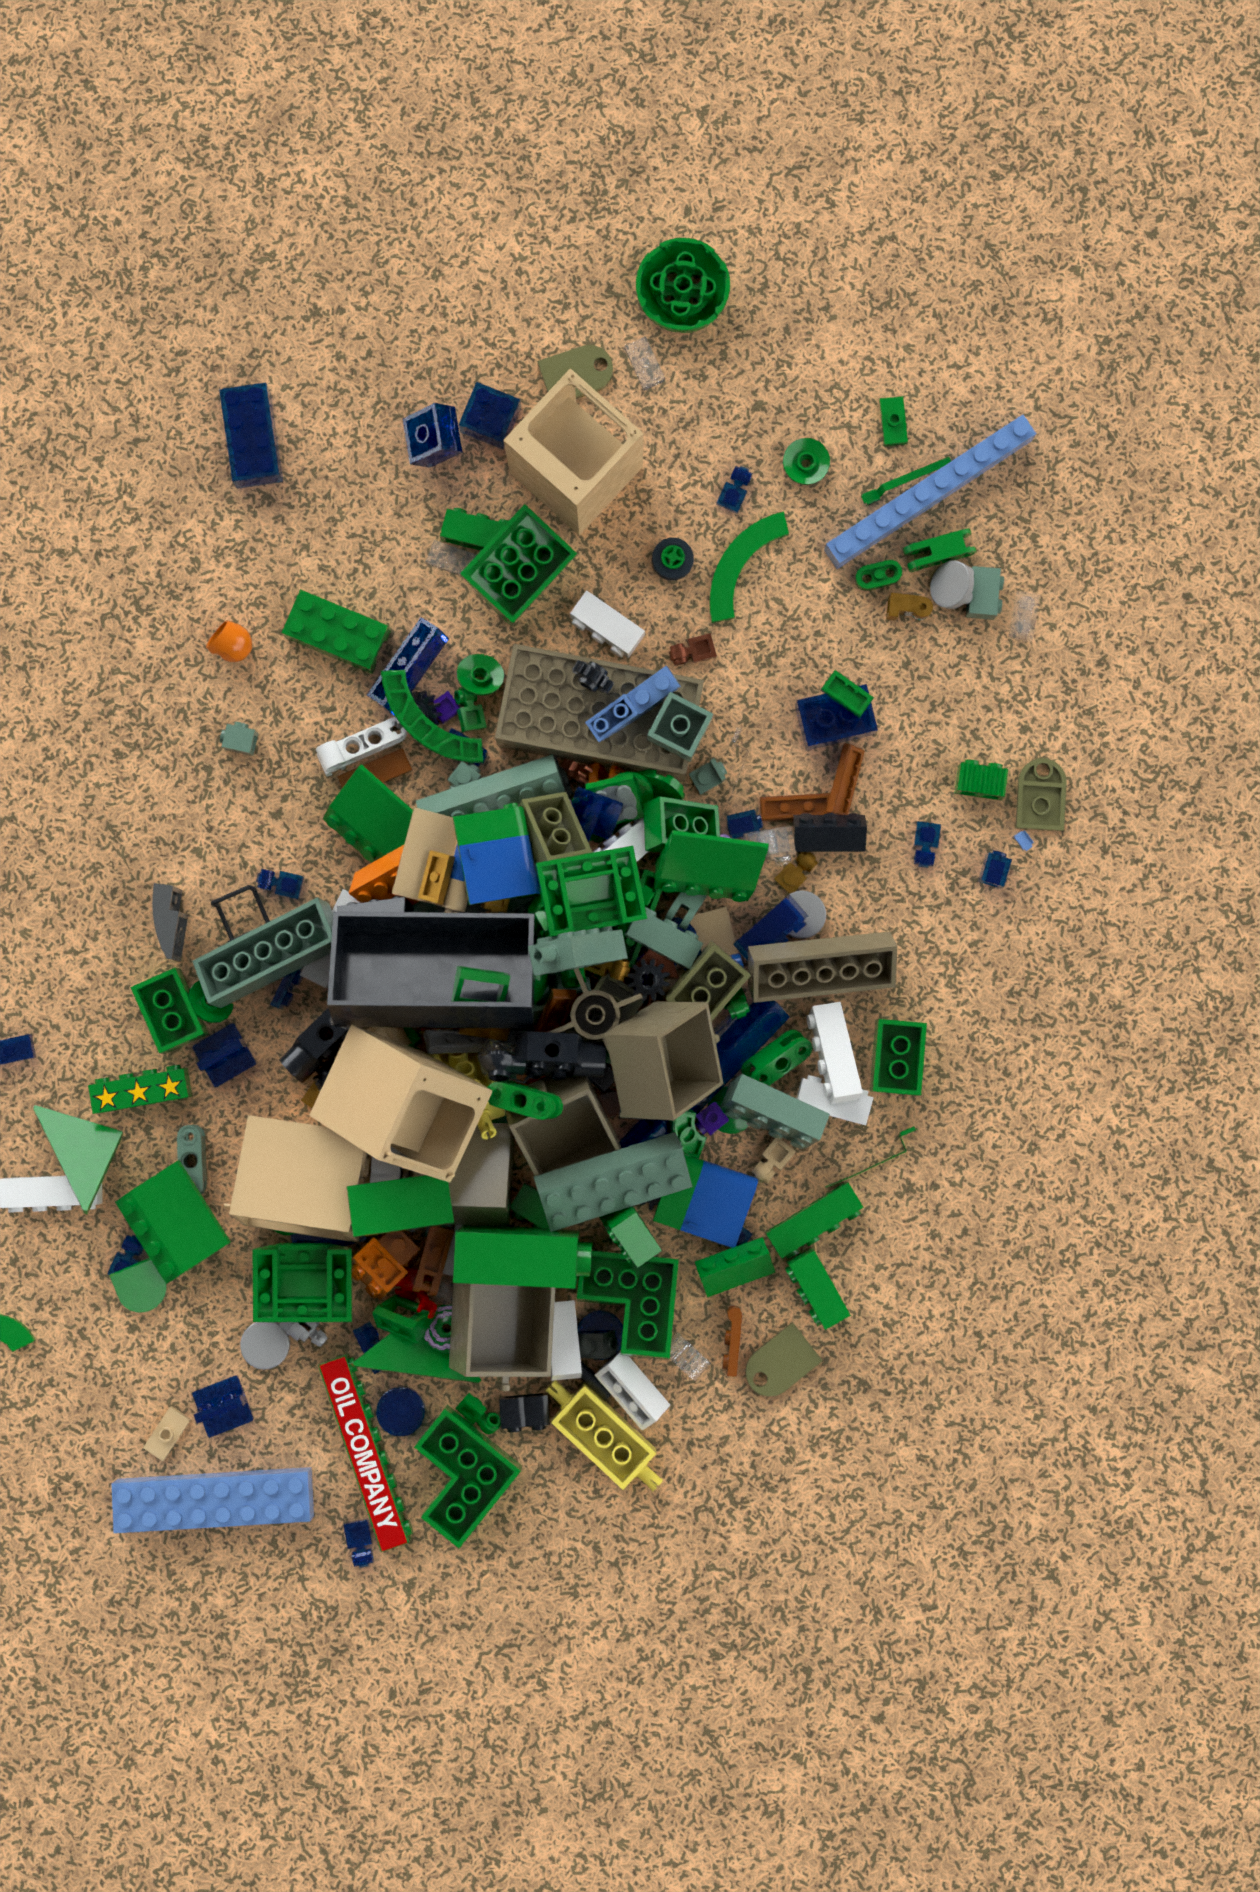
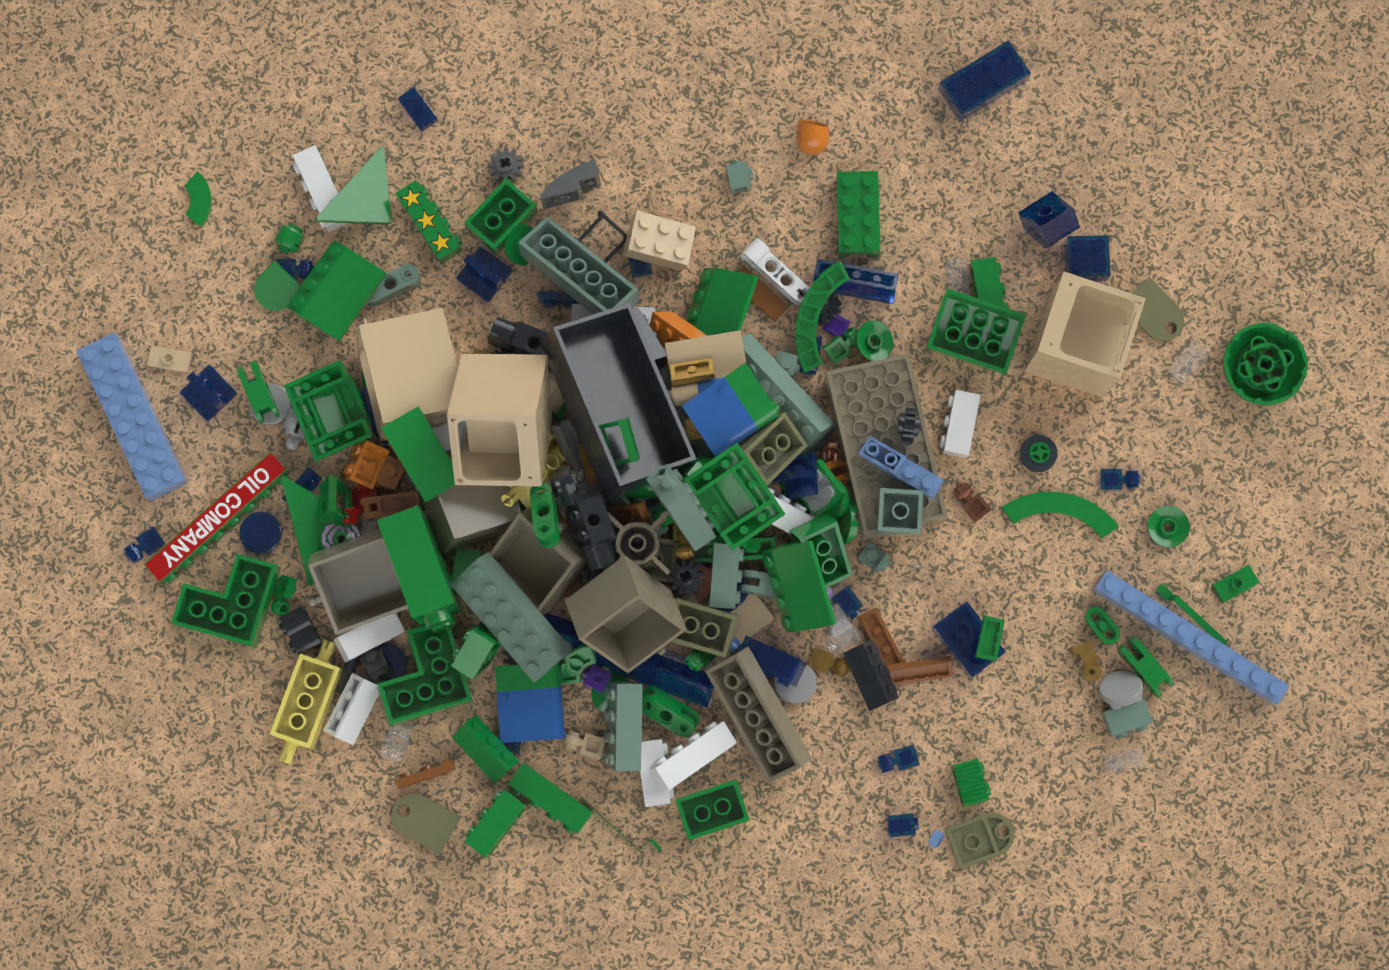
camera: 70 degrees right, 5 degrees down
none -> green piece [236,360,280,424]
none -> green head [274,223,305,255]
none -> dark grey gear [487,147,524,183]
none -> tan brick [623,211,696,272]

